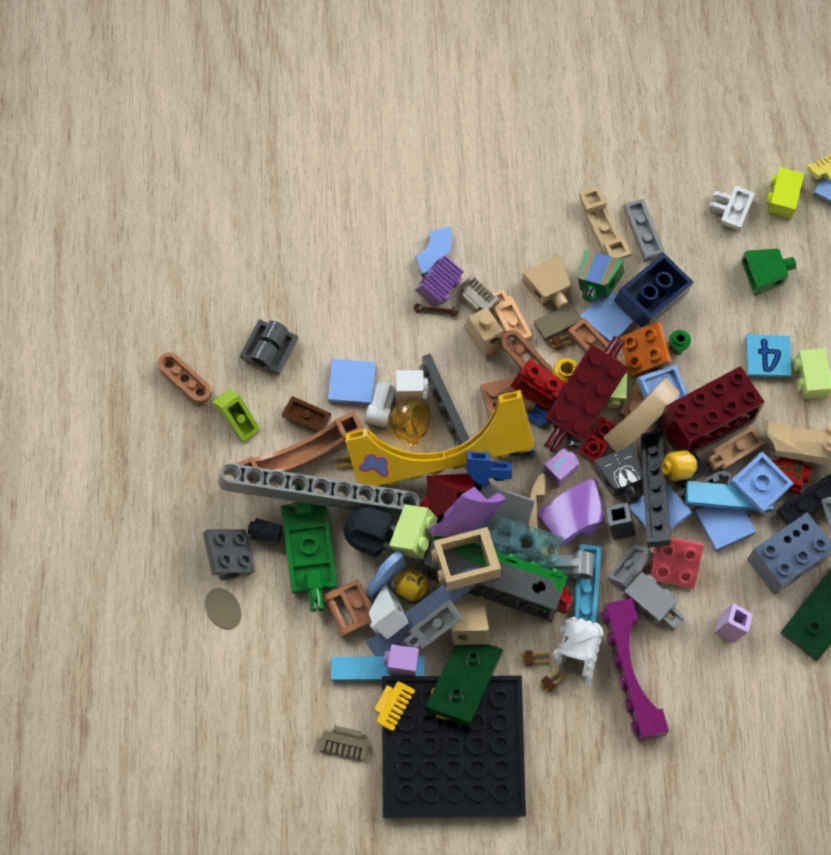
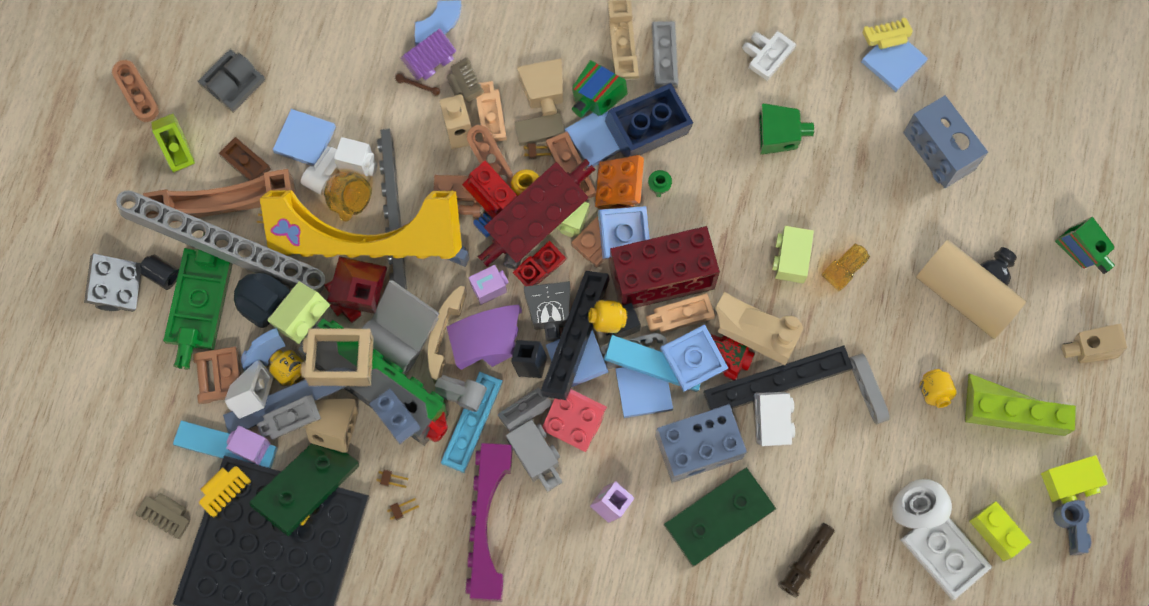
camera: 20 degrees right, 5 degrees up
dark tan sticker [205,588,241,629] -> none
medium lavender slope [429,487,506,537] -> none
blue brick [466,451,512,486] -> none
clear light blue brick [491,515,564,569] -> none
white helmet [553,617,603,687] -> none
tan slope [603,377,680,452] -> none
medium azure tile [745,334,792,379] -> none
neon yellow brick [765,167,804,219] -> none
none -> sand blue plate [369,389,421,444]

